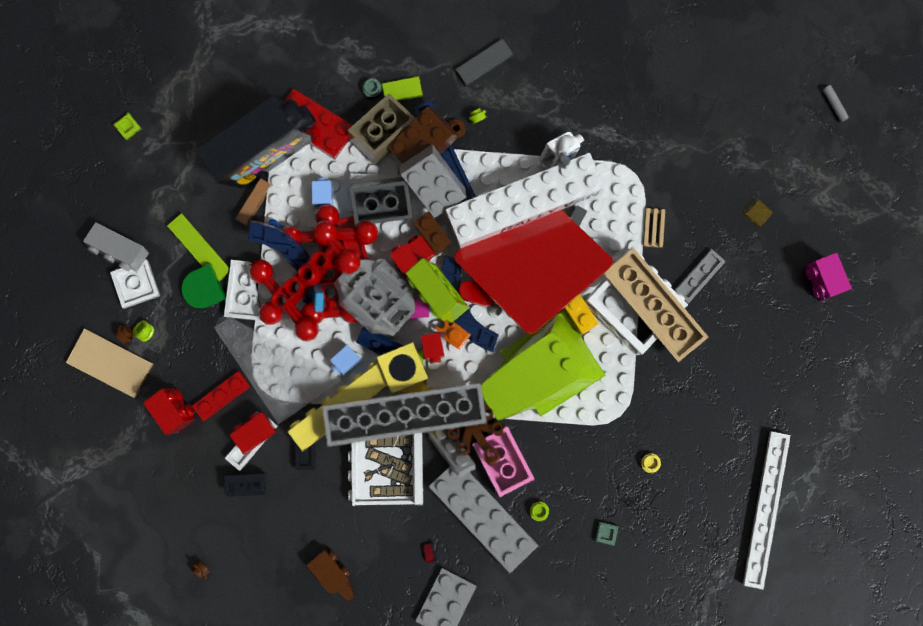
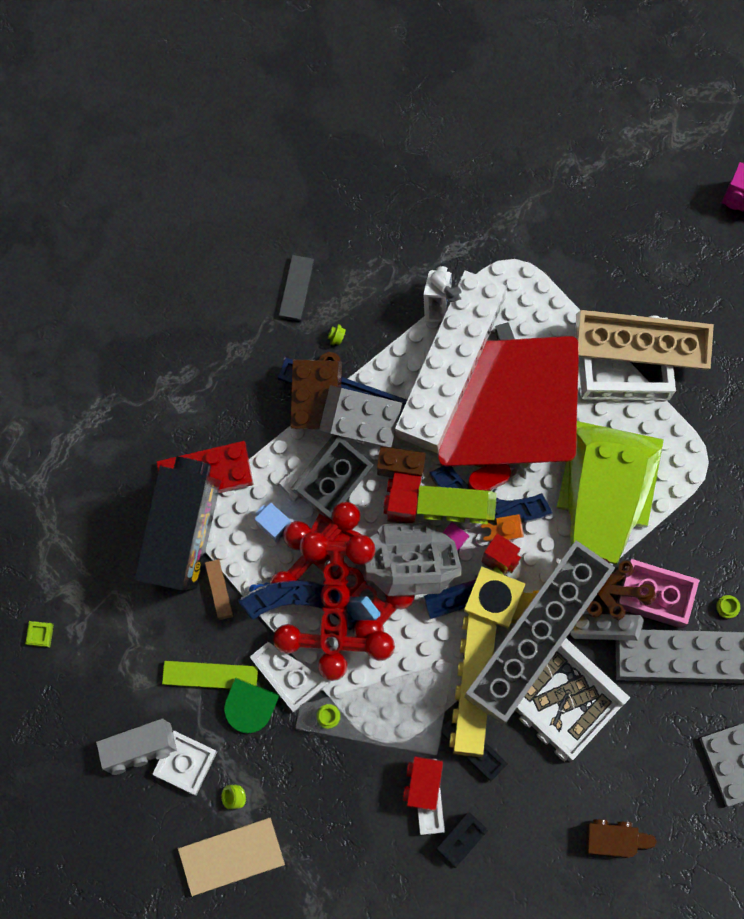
camera: 40 degrees left, 10 degrees down
reddish brown plate [115,326,133,344] -> none
red piece [144,388,196,435] -> none
red plate [192,371,251,422] -> none
light blue brick [330,345,361,376] -> none
dark tan brick [348,94,415,165] -> none
sand green plate [362,79,381,98] -> none
lime tile [382,77,423,101] -> none
dark red piece [423,543,436,563] -> none
yellow brick [563,295,599,336] -> none
tan tile [643,208,665,248] -> none
light grey tile [674,249,726,304] -> none
clear yellow tile [746,200,773,228] -> none
light grey piece [823,85,849,122] -> none
none -> lime plate [316,704,340,729]

